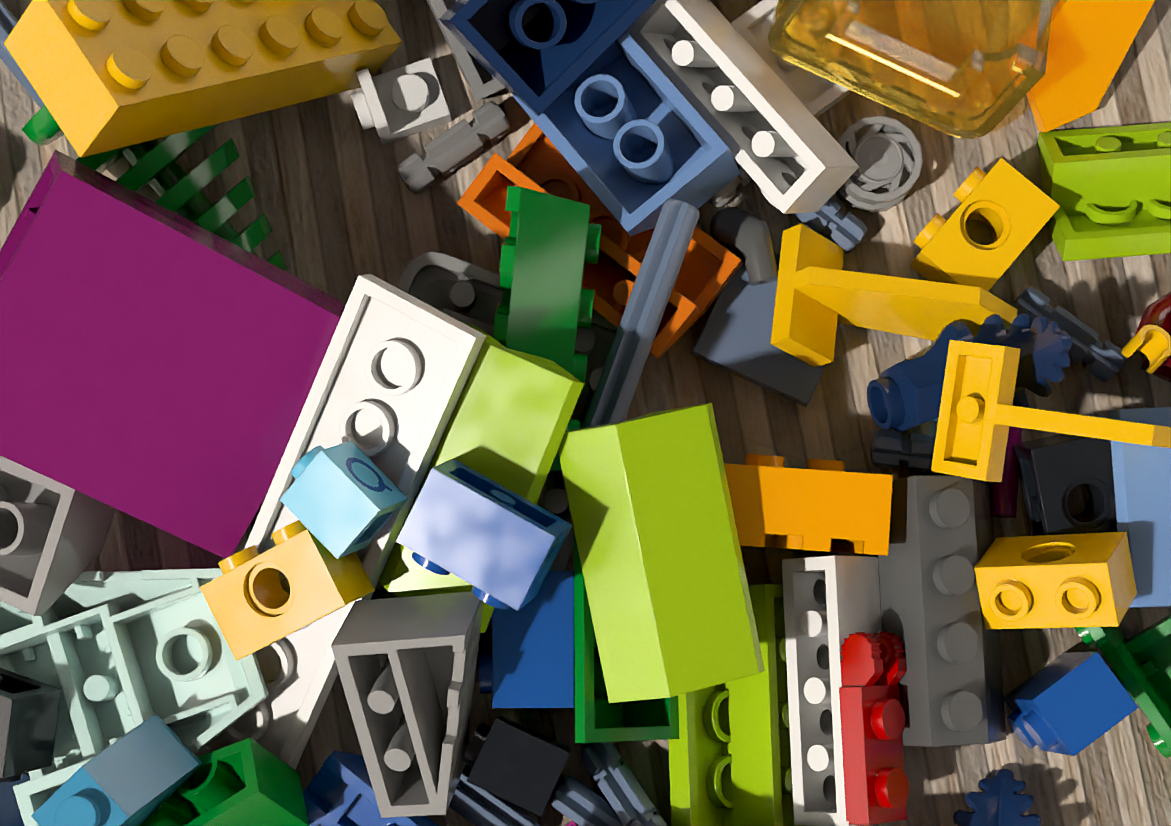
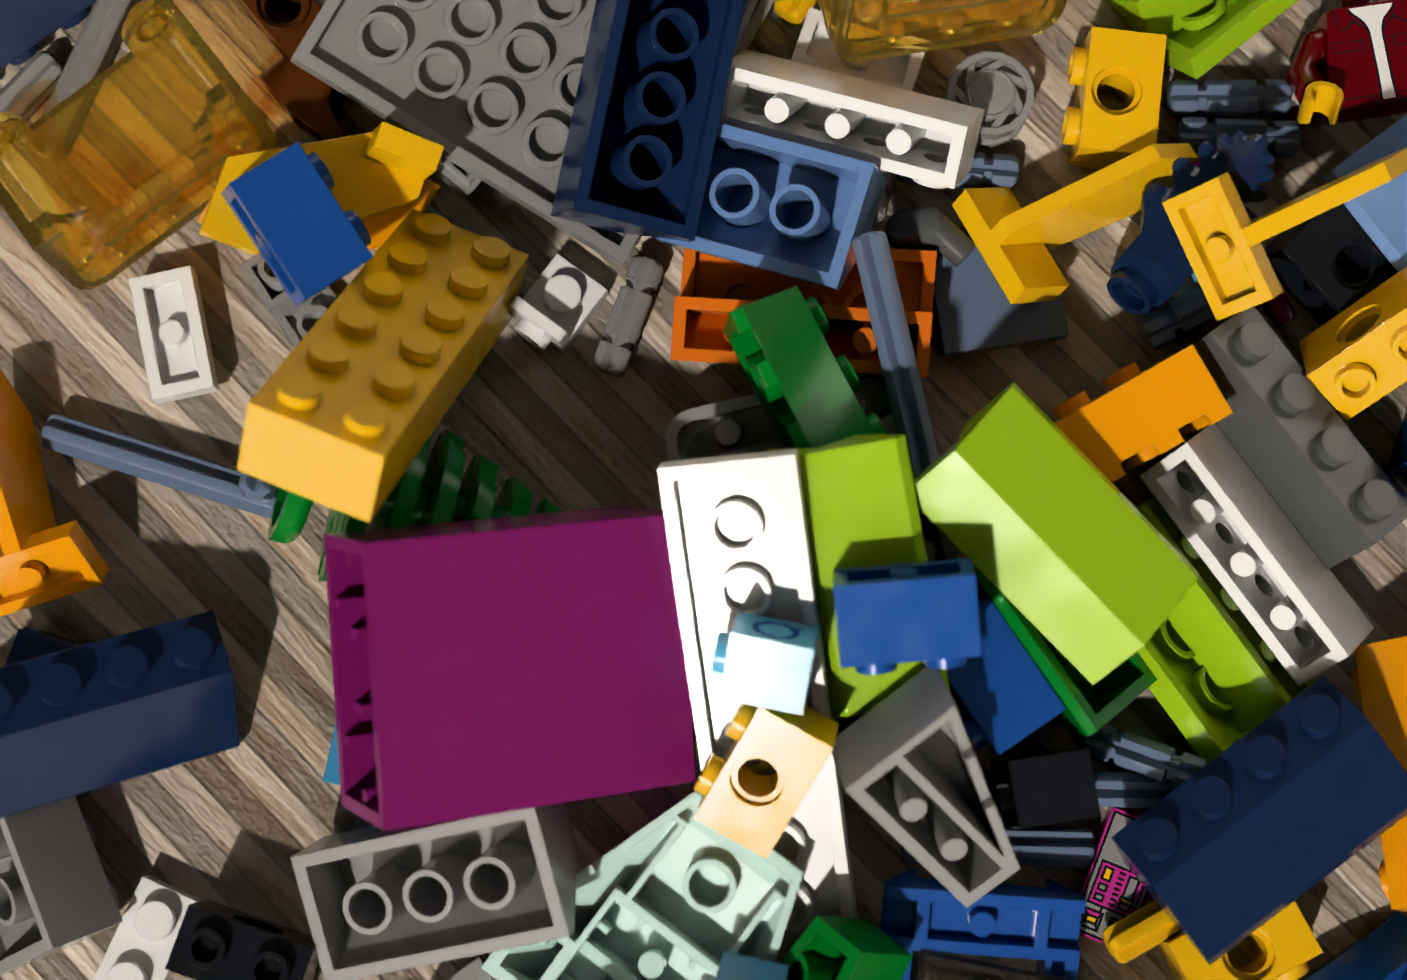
camera: 30 degrees left, 0 degrees up
red hinge [839,631,909,825] -> none
none -> sand blue axle [1166,79,1292,117]

